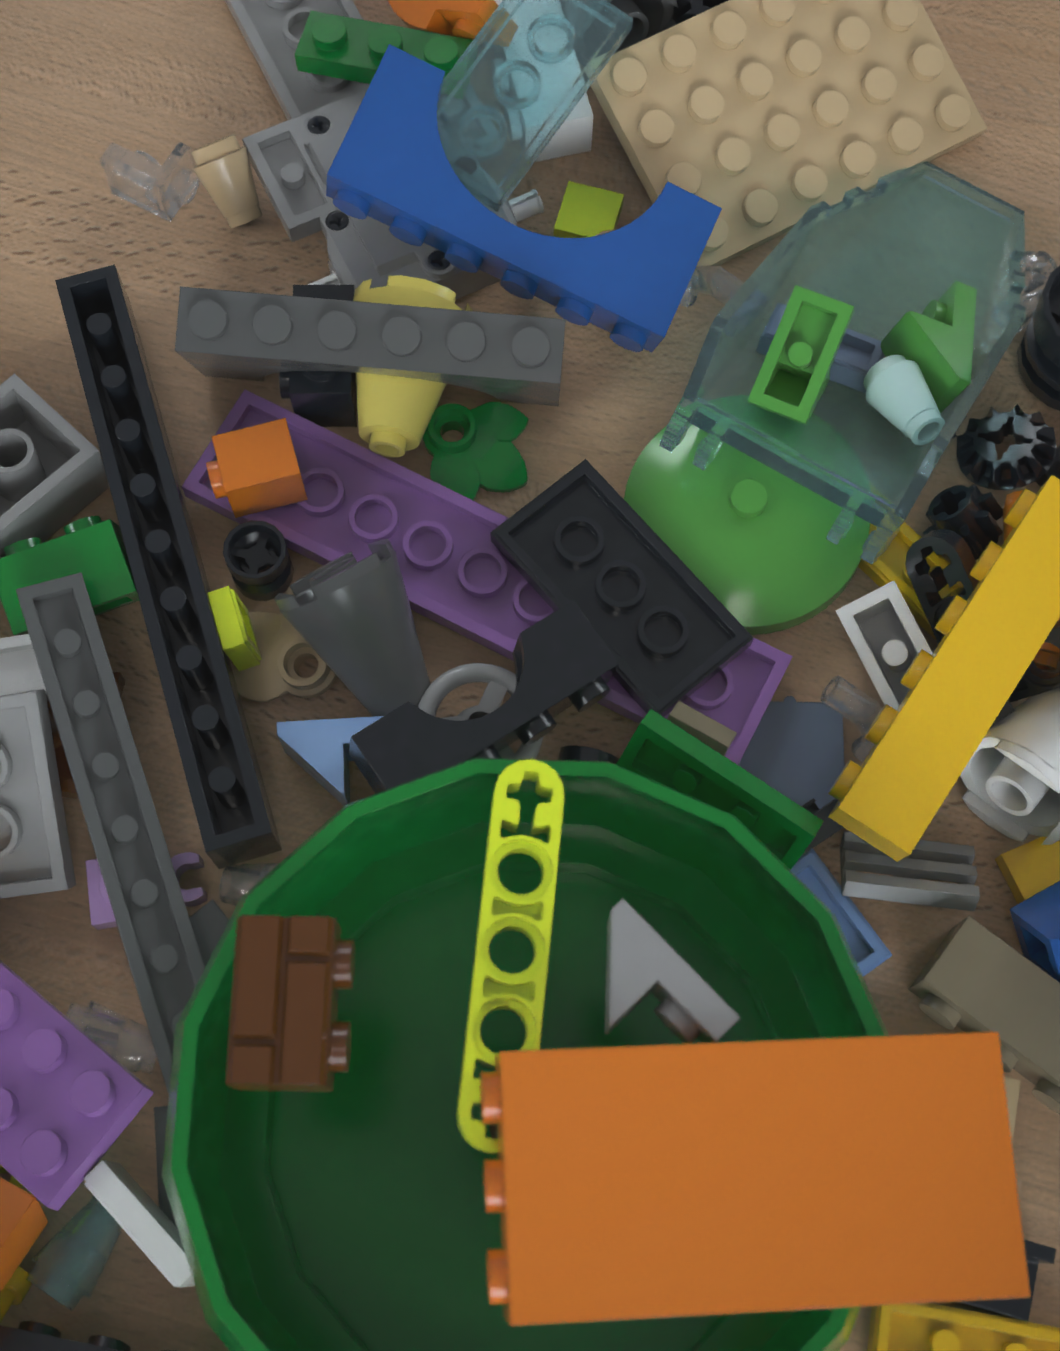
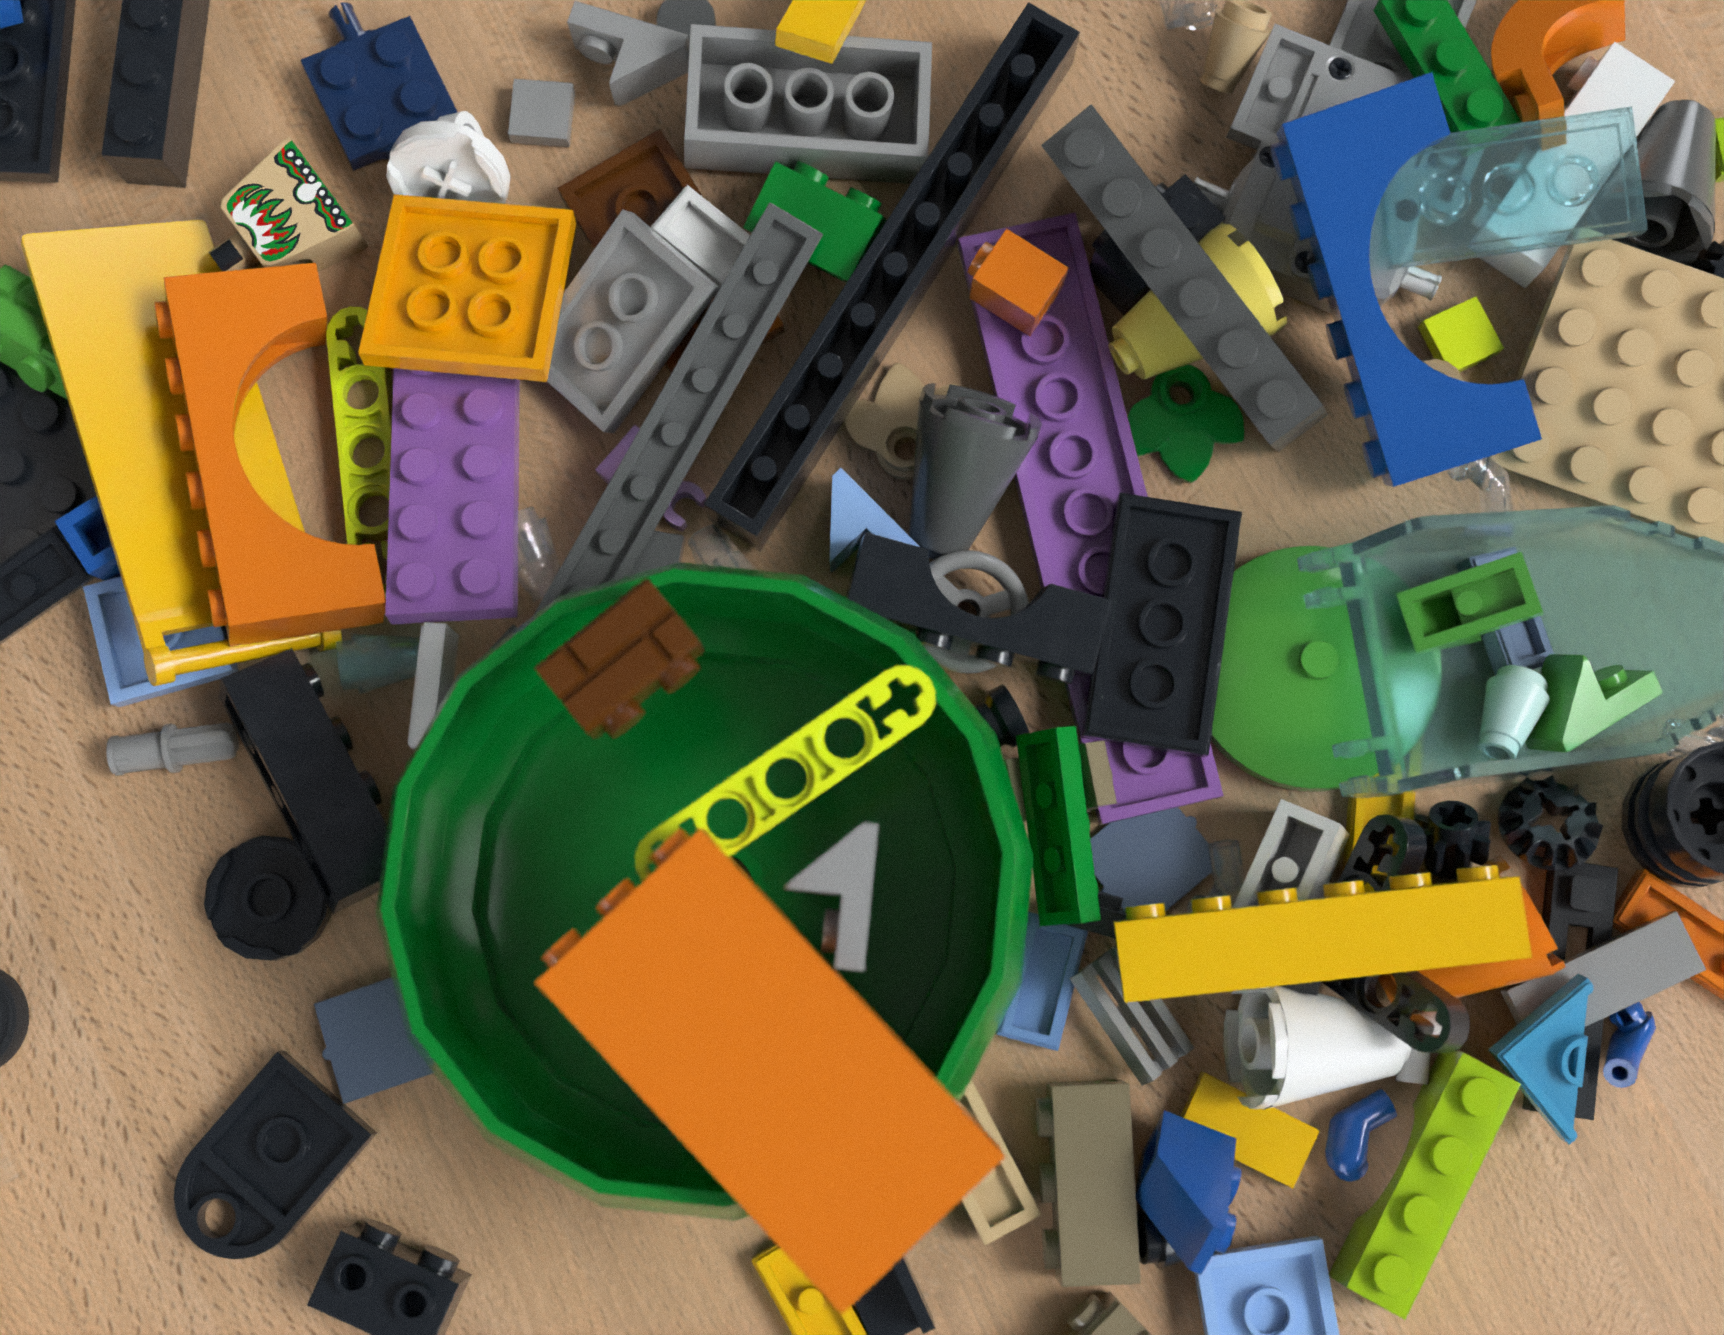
camera: 50 degrees right, 10 degrees up
neon yellow tile [207,586,262,671] -> none
black wheel [223,520,294,601] -> none

